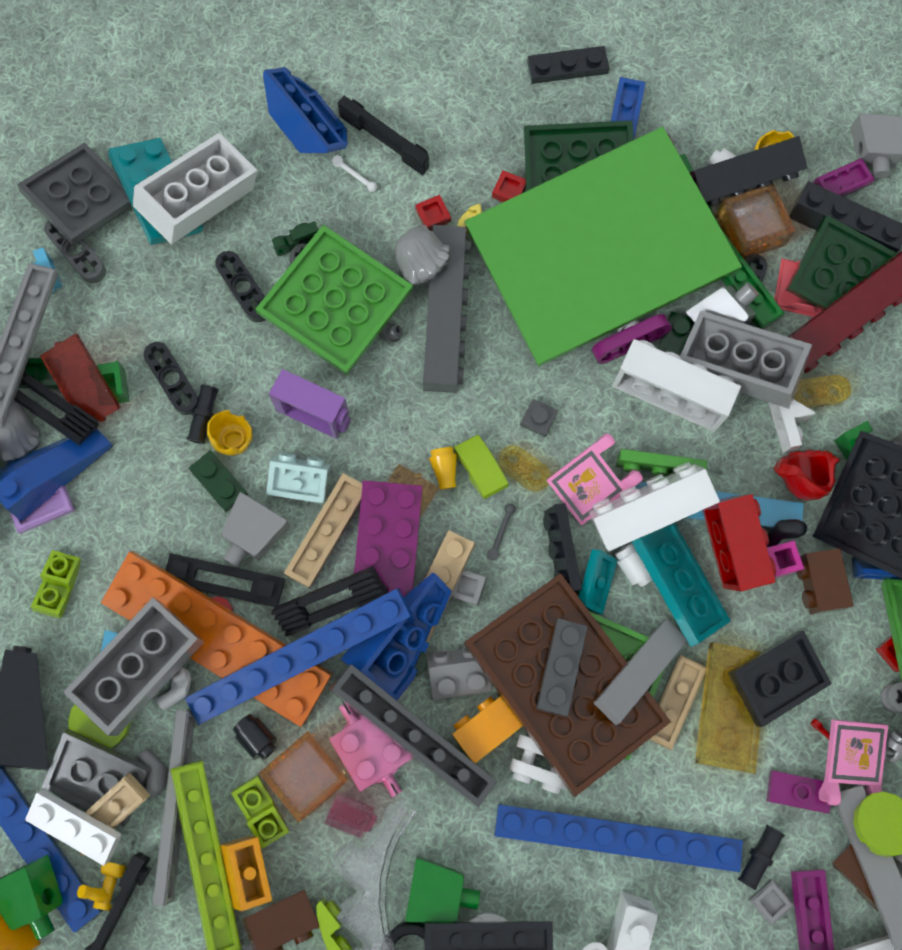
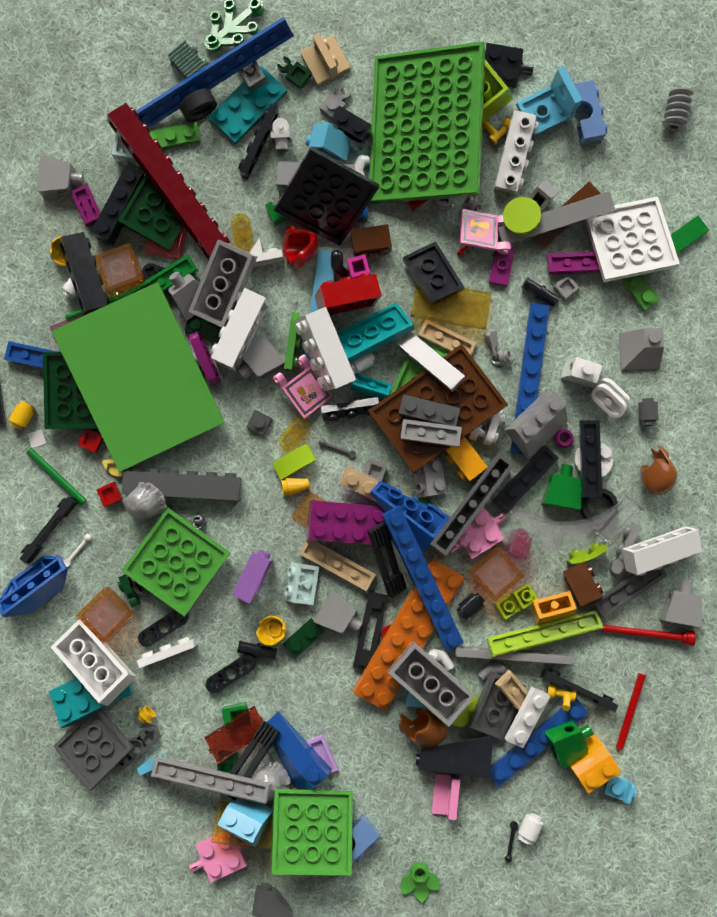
camera: 85 degrees left, 10 degrees up
lime slope [31,550,81,619] -> none
none -> yellow brick [8,400,35,430]
none -> green bar [26,448,87,505]
none -> white sticker [28,429,46,448]
none -> piece [76,587,136,643]
none -> white plate [137,637,197,668]
none -> yellow plate [138,706,156,724]
none -> light grey torso [238,334,285,379]
none -> dark orange helmet [399,708,447,748]
none -> light grey plate [400,419,462,448]
none -> light grey piece [484,328,512,366]
none -> black plate [492,445,559,514]
none -> light grey slope [505,391,568,459]
none -> magenta plate [554,429,574,448]

